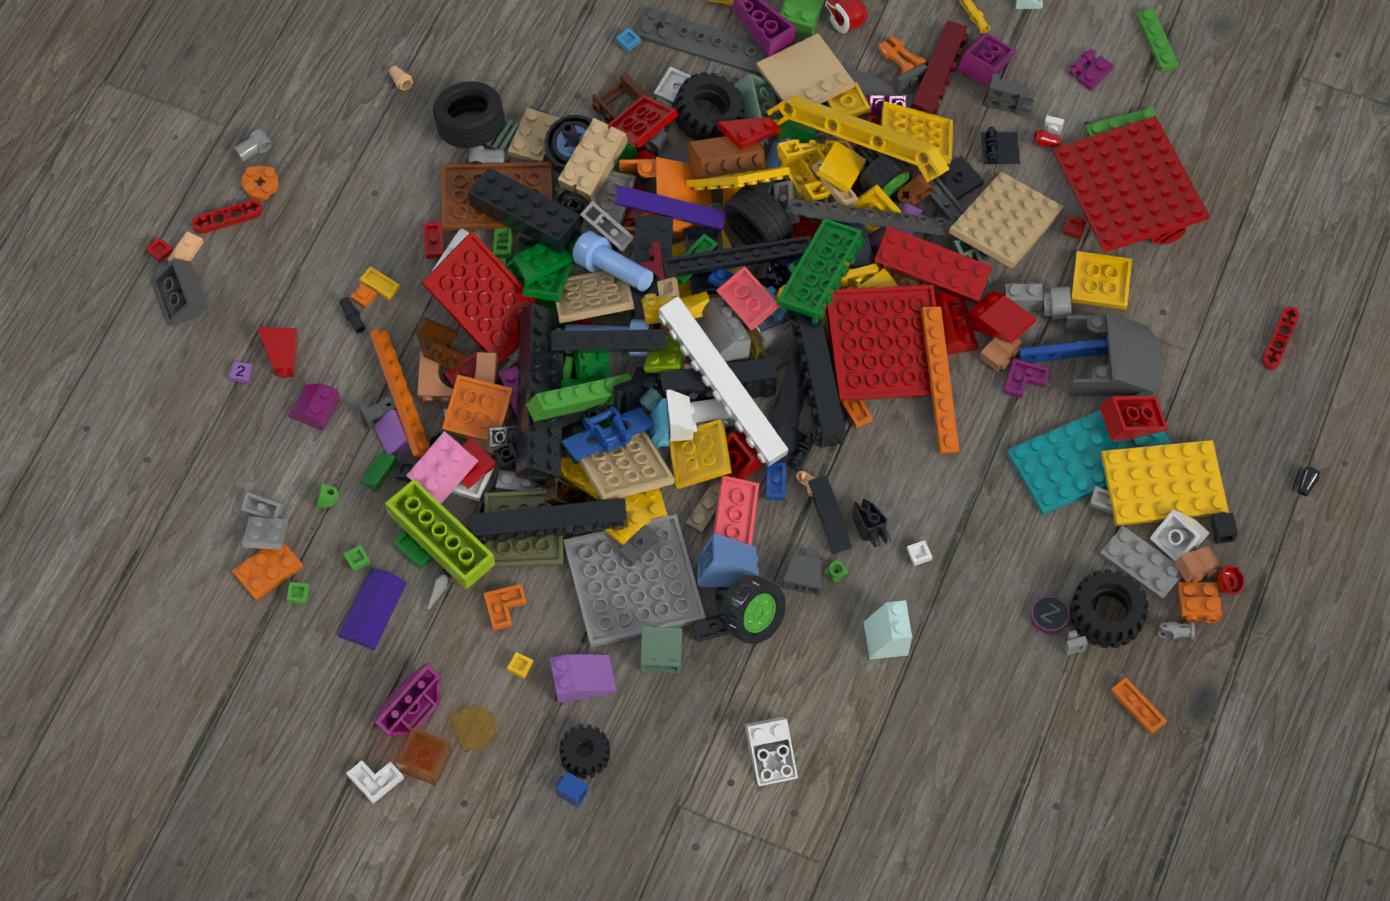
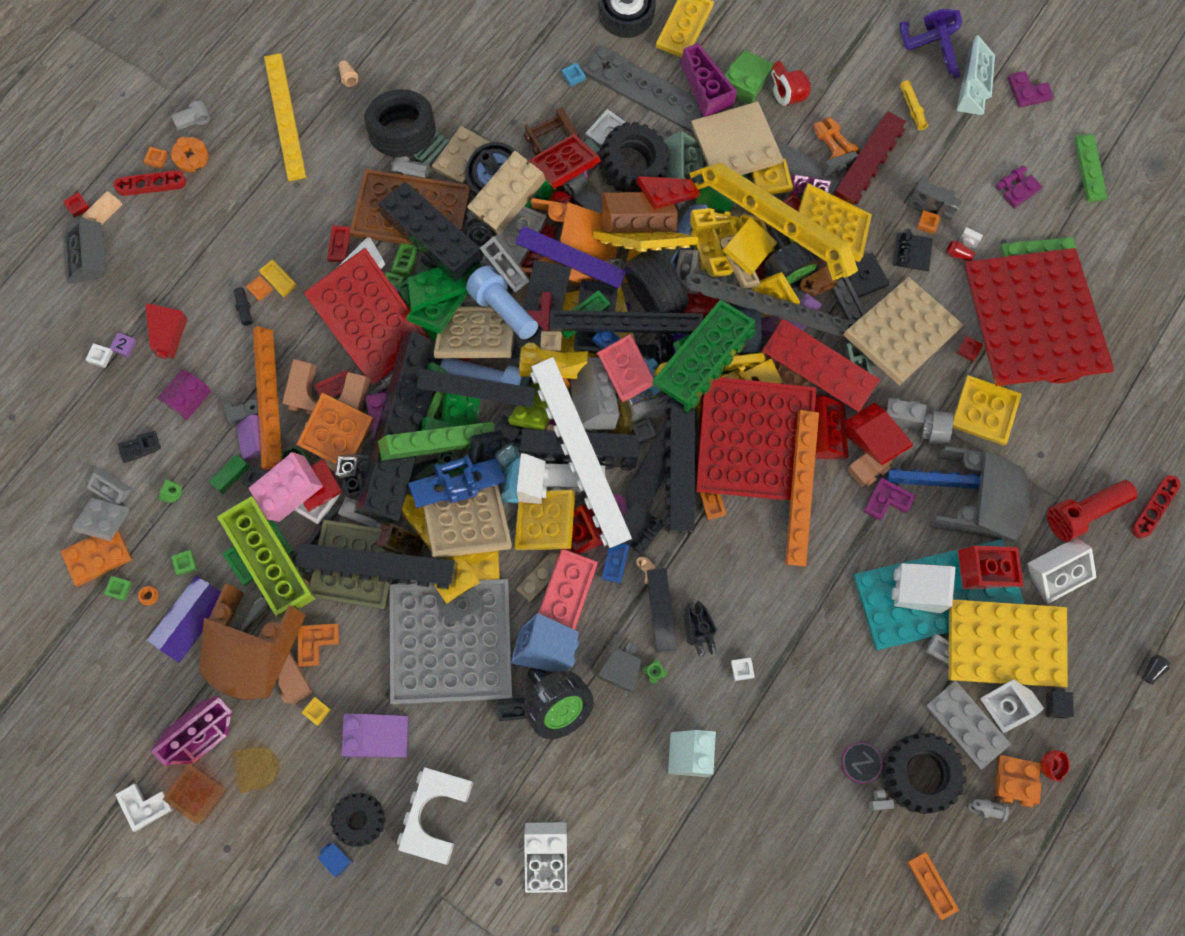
camera: 10 degrees right, 10 degrees up
reddish brown panel [415,317,466,371] -> none
sand green slope [641,625,682,673] -> none
magenta slope [957,33,1016,87] -> none
nougat brick [1174,547,1221,583] -> none
none -> white plate [86,343,113,368]
none -> black slope [117,430,161,463]
none -> orange plate [138,586,159,606]
none -> orange tile [143,146,168,169]
none -> dark orange windscreen [199,583,306,700]
none -> yellow plate [264,53,307,181]
none -> nougat slope [279,651,314,705]
none -> white arch [397,767,473,865]
none -> white slope [892,563,955,613]
none -> orange plate [917,210,940,234]
none -> white slope [1028,538,1097,604]
none -> red piece [1047,480,1137,542]

